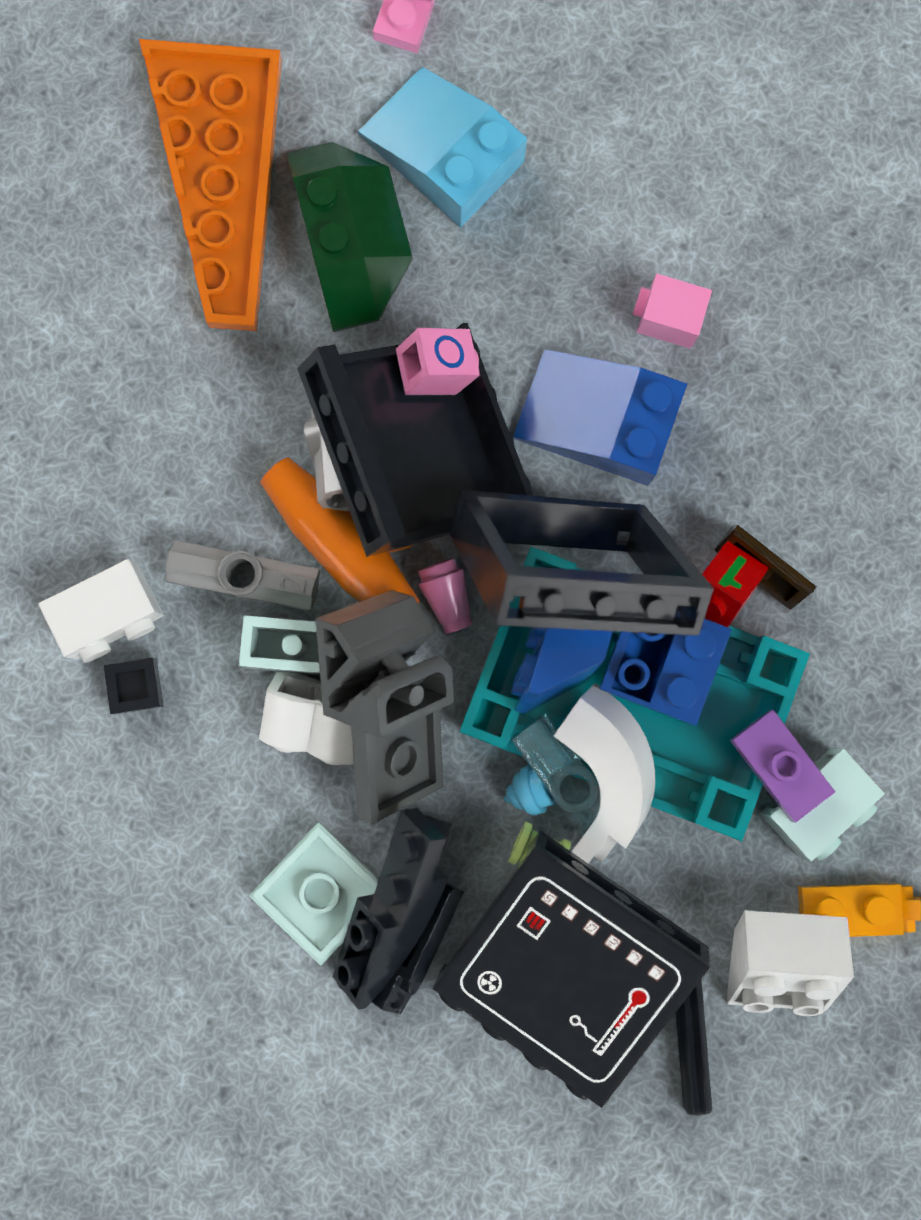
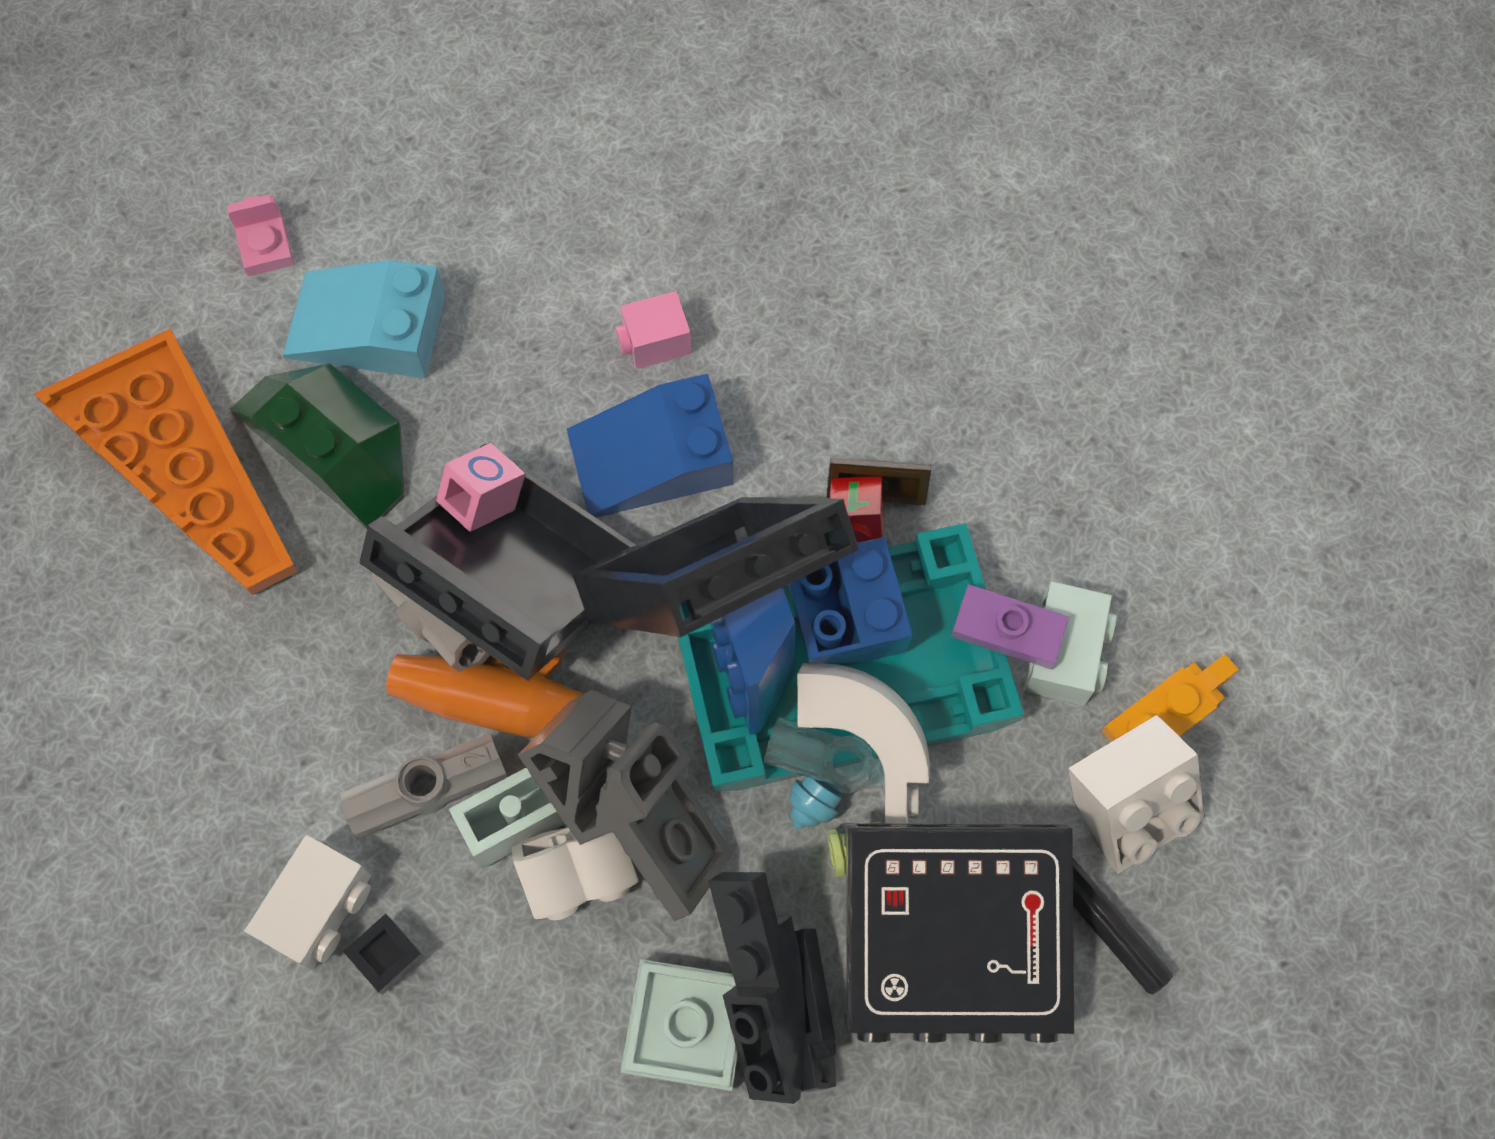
camera: 30 degrees left, 15 degrees down
bright pink cone [417,558,472,634] -> none

